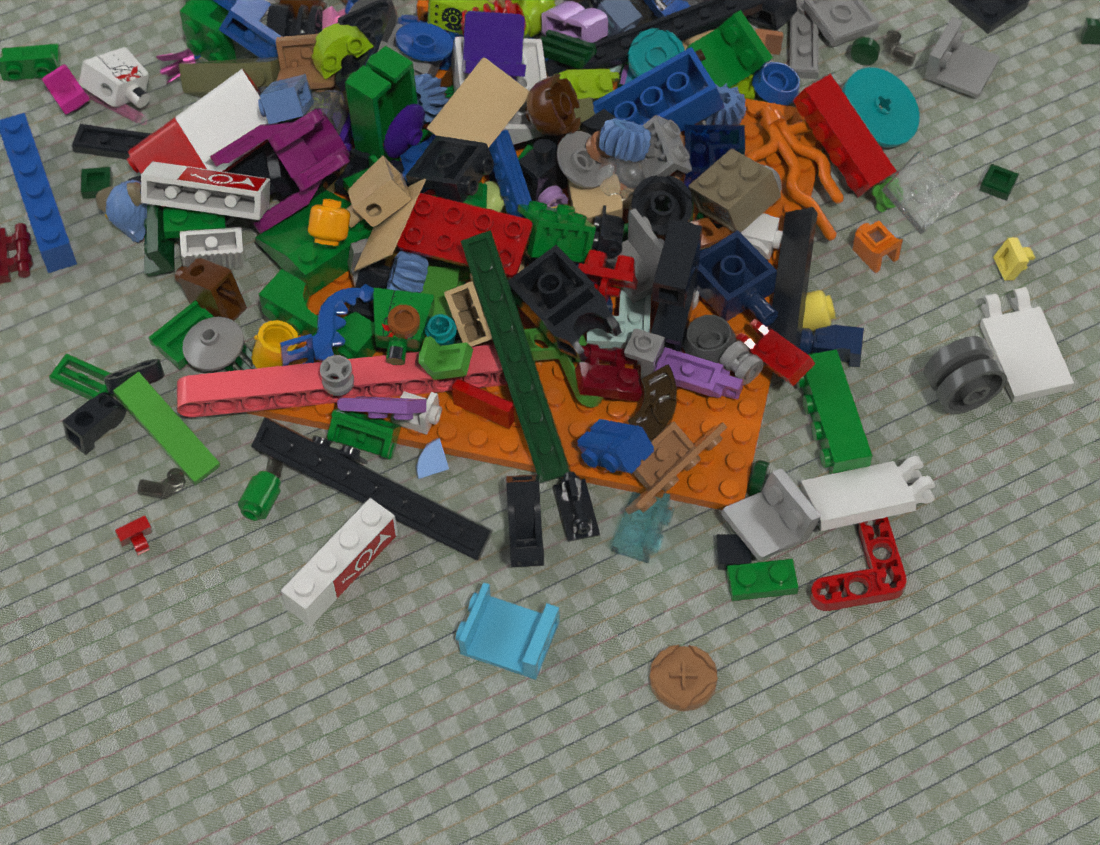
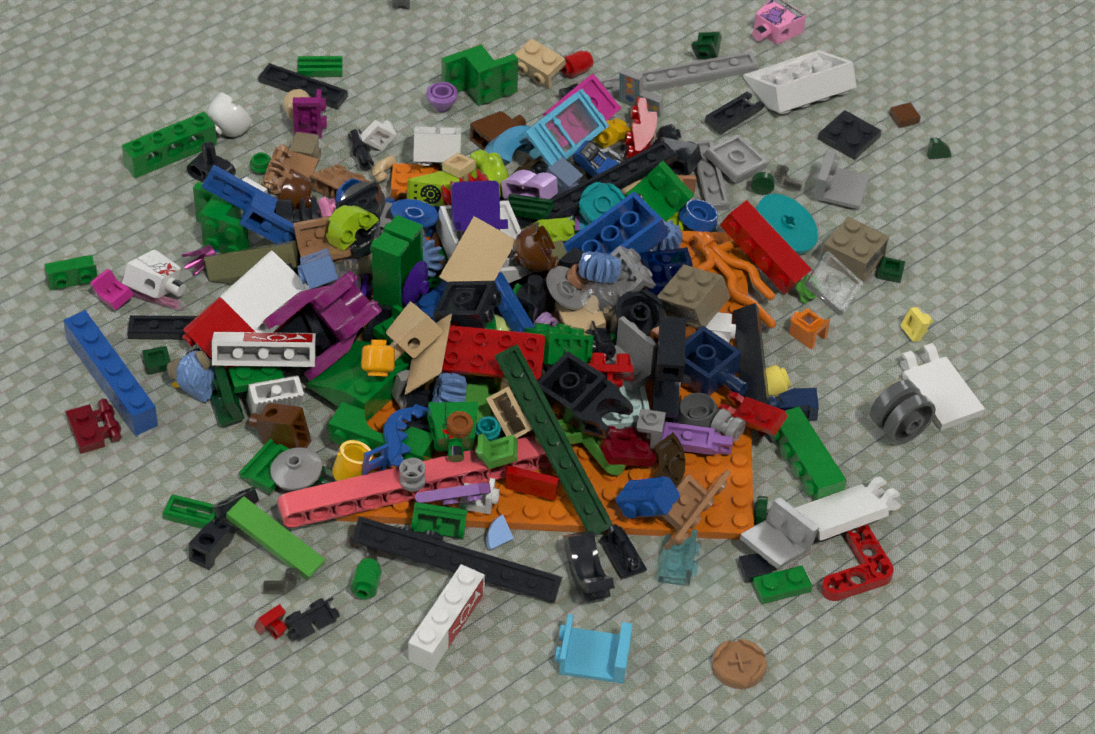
camera: 15 degrees left, 10 degrees down
none -> black hinge [285,597,340,642]
none -> dark tan piece [821,216,889,284]

